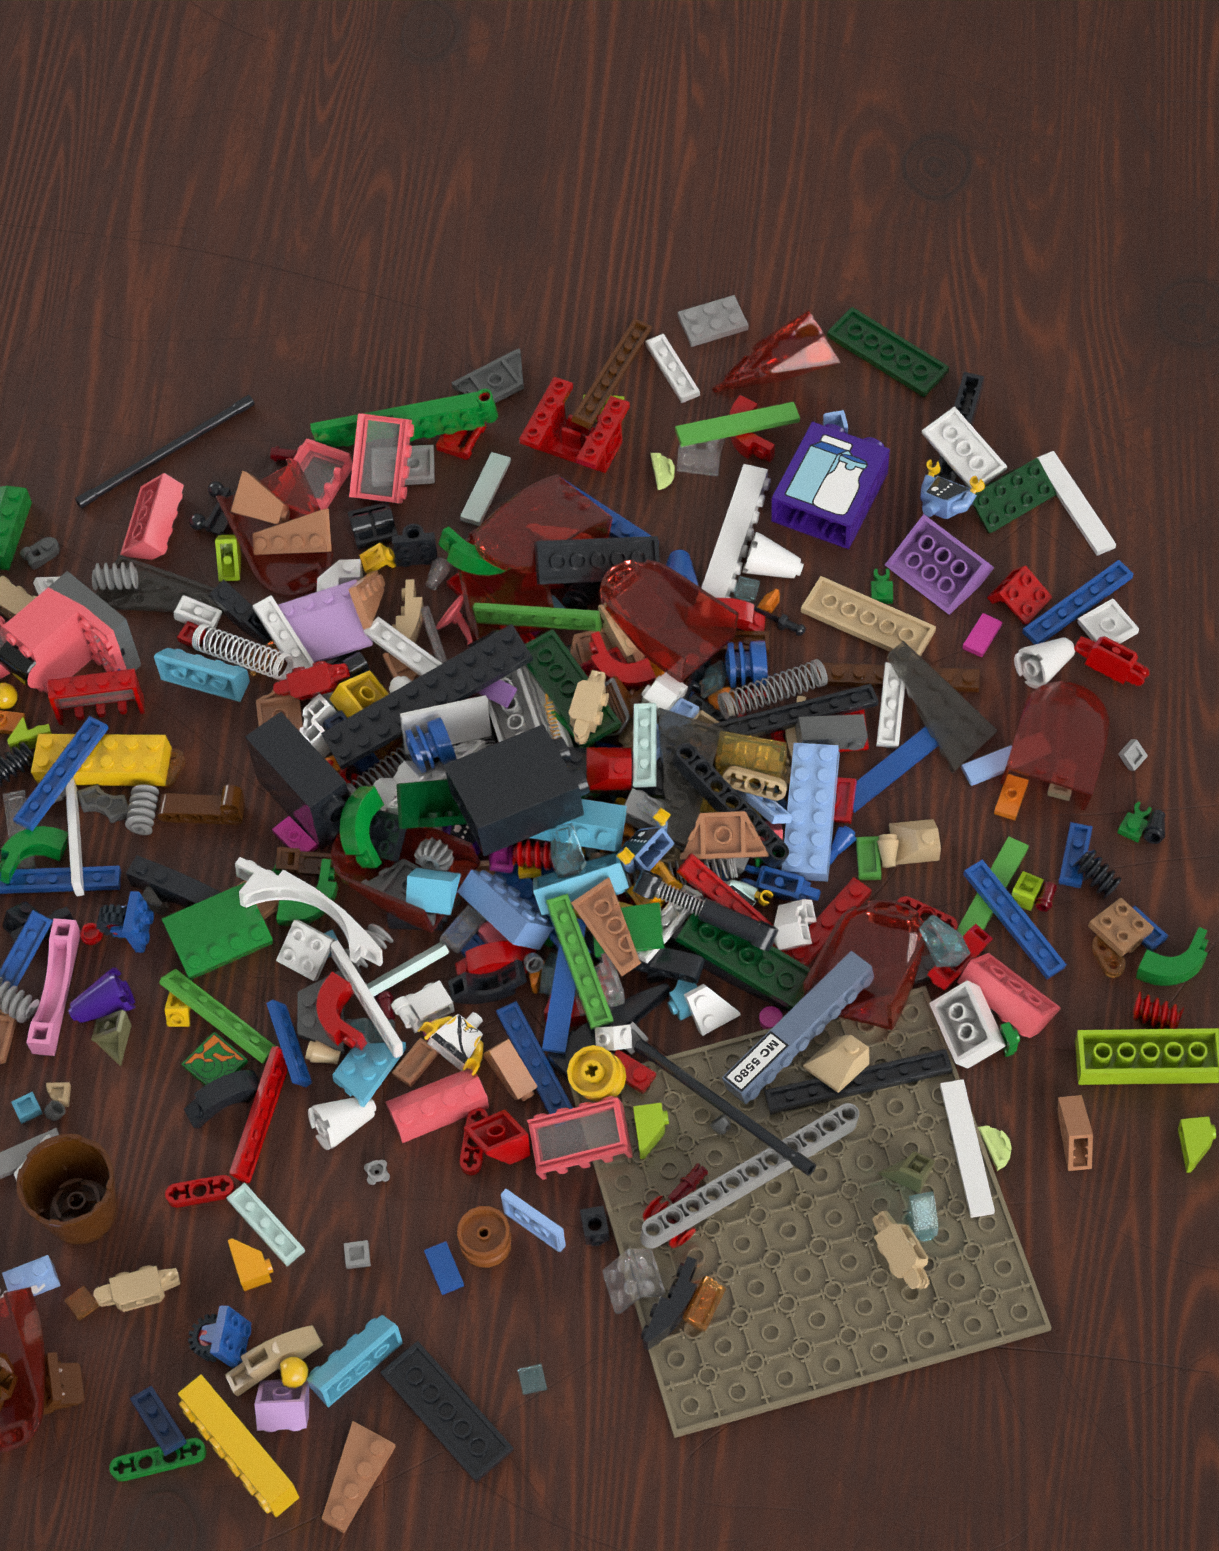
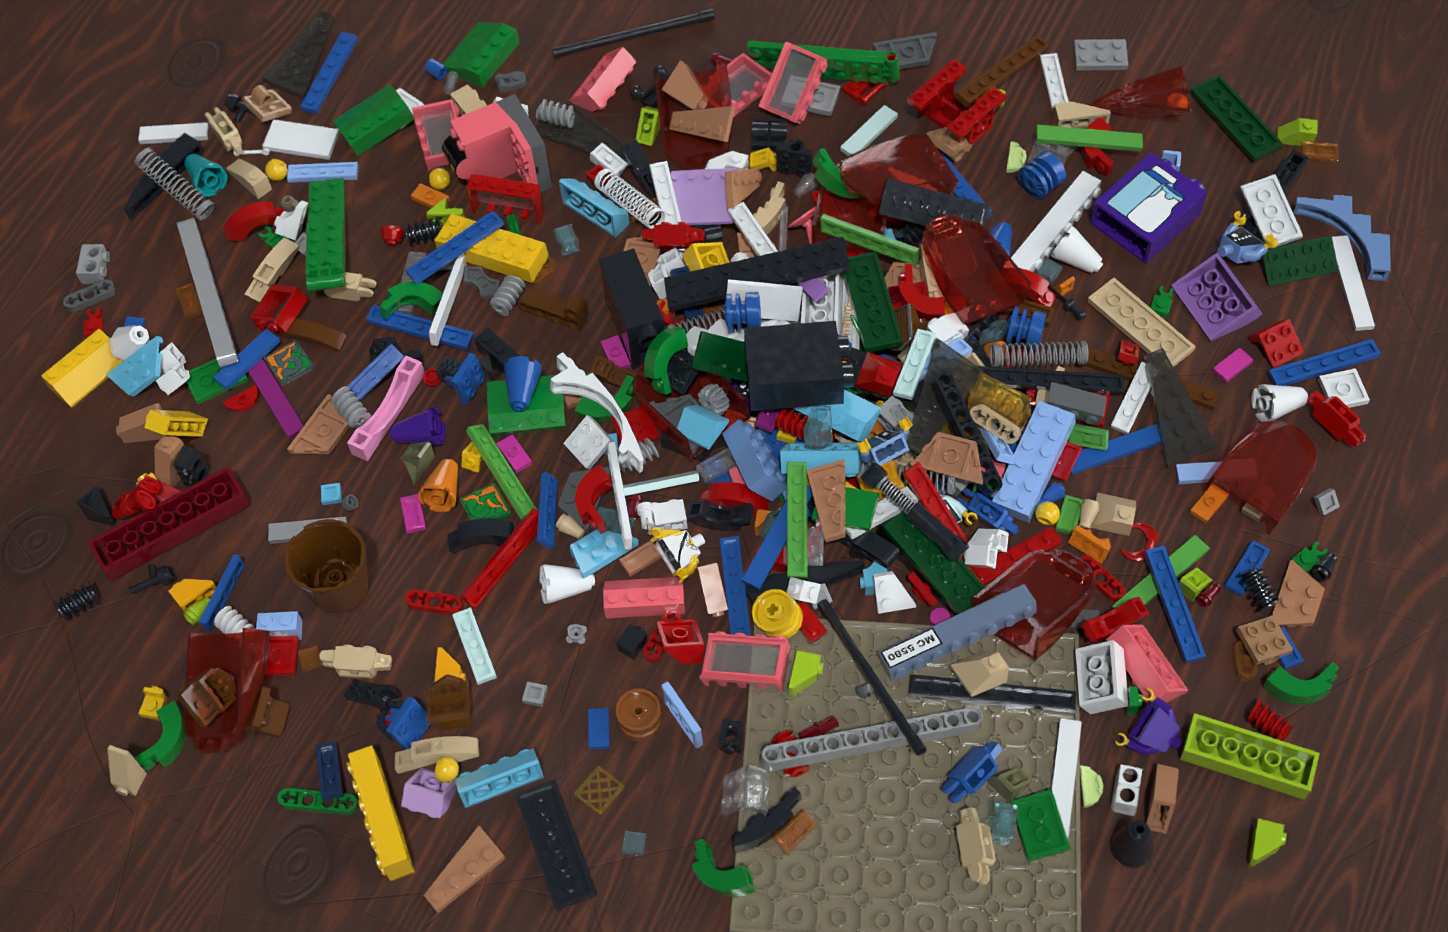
camera: 20 degrees right, 0 degrees up
tan tile [46,1082,71,1107] -> none
dark grey hinge [523,952,543,973] -> none
tan hinge [569,670,609,745] -> none
clear light blue slope [919,915,970,967] -> none
none -> red plate [253,636,299,677]
none -> black plate [343,679,399,712]
none -> dark pink plate [400,494,427,534]
none -> orange cone [418,459,458,512]
none -> reddish brown piece [426,674,472,730]
none -> dark pink plate [496,434,532,474]
none -> blue cone [504,356,542,412]
none -> green axle [506,214,521,235]
none -> clear light blue brick [553,224,580,257]
none -> clear yellow window [574,766,625,815]
none -> red plate [611,405,660,444]
none -> black brick [616,624,648,660]
none -> green arch [692,838,756,897]
none -> red plate [908,571,938,607]
none -> medium nougat plate [925,127,972,162]
none -> blue hinge [942,741,1003,804]
none -> green tile [1011,789,1071,862]
none -> blue wheel [1018,151,1066,199]
none -> yellow piece [1035,501,1060,526]
none -> tan slope [1053,102,1111,128]
none -> orange tile [1068,526,1111,564]
none -> bright green tile [1069,424,1109,450]
none -> black cone [1110,820,1154,868]
none -> white piece [1111,764,1142,816]
none -> dark purple torso [1114,688,1182,755]
none -> red plate [1118,340,1140,365]
none -> red piece [1121,523,1158,562]
none -> nougat wing [1272,560,1325,627]
none -> lime slope [1277,118,1318,147]
none -> medium blue arch [1293,195,1391,281]
none -> clear orange plate [1301,141,1339,162]

